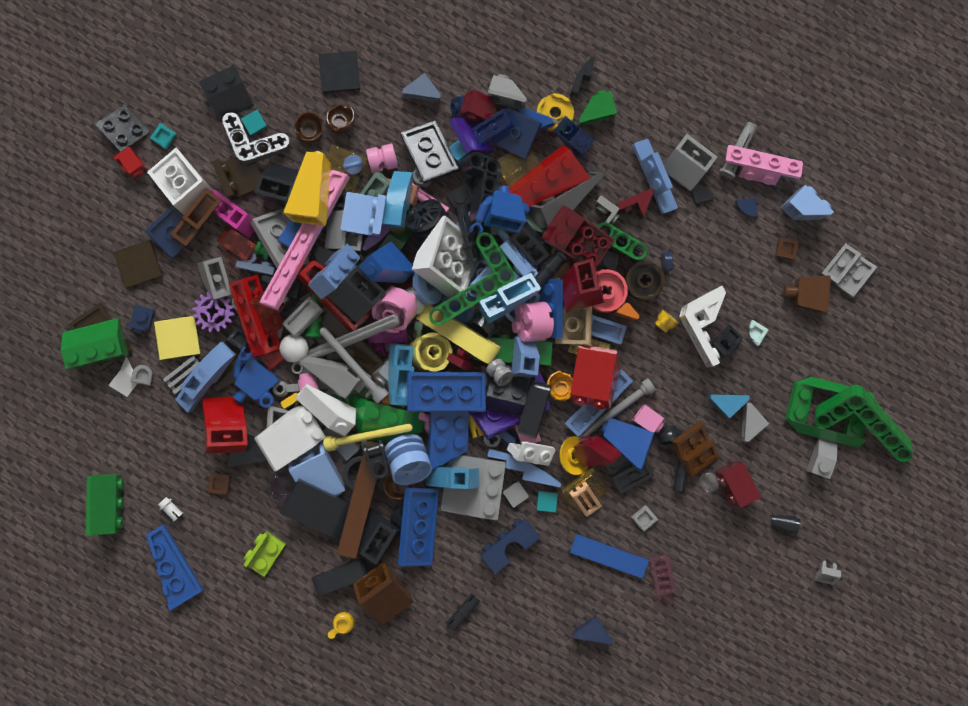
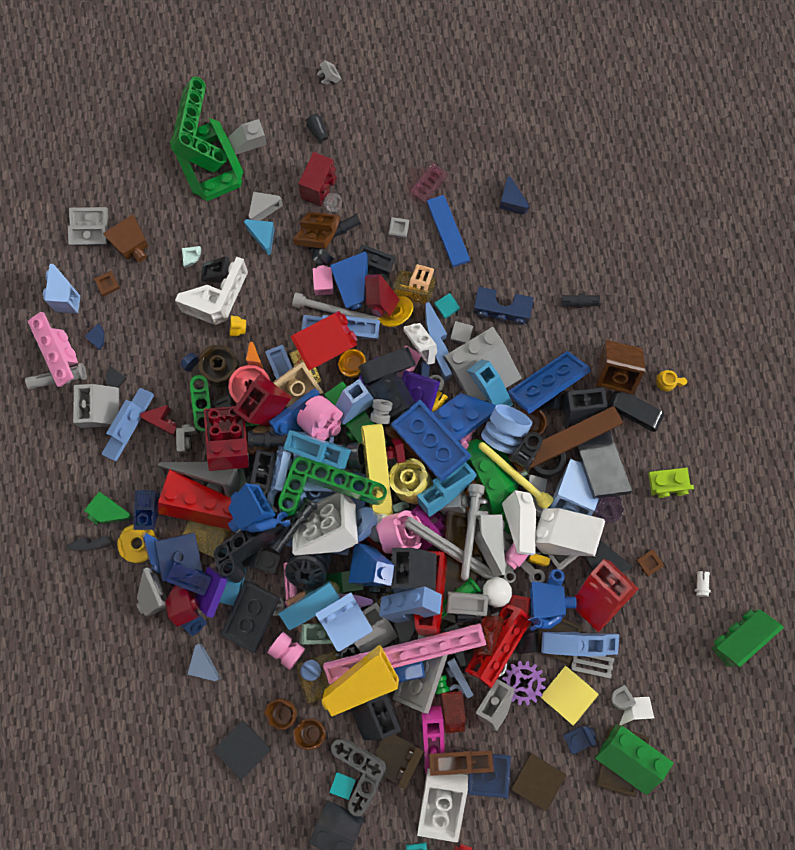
camera: 135 degrees left, 10 degrees down
blue wing [146,524,204,611] -> none

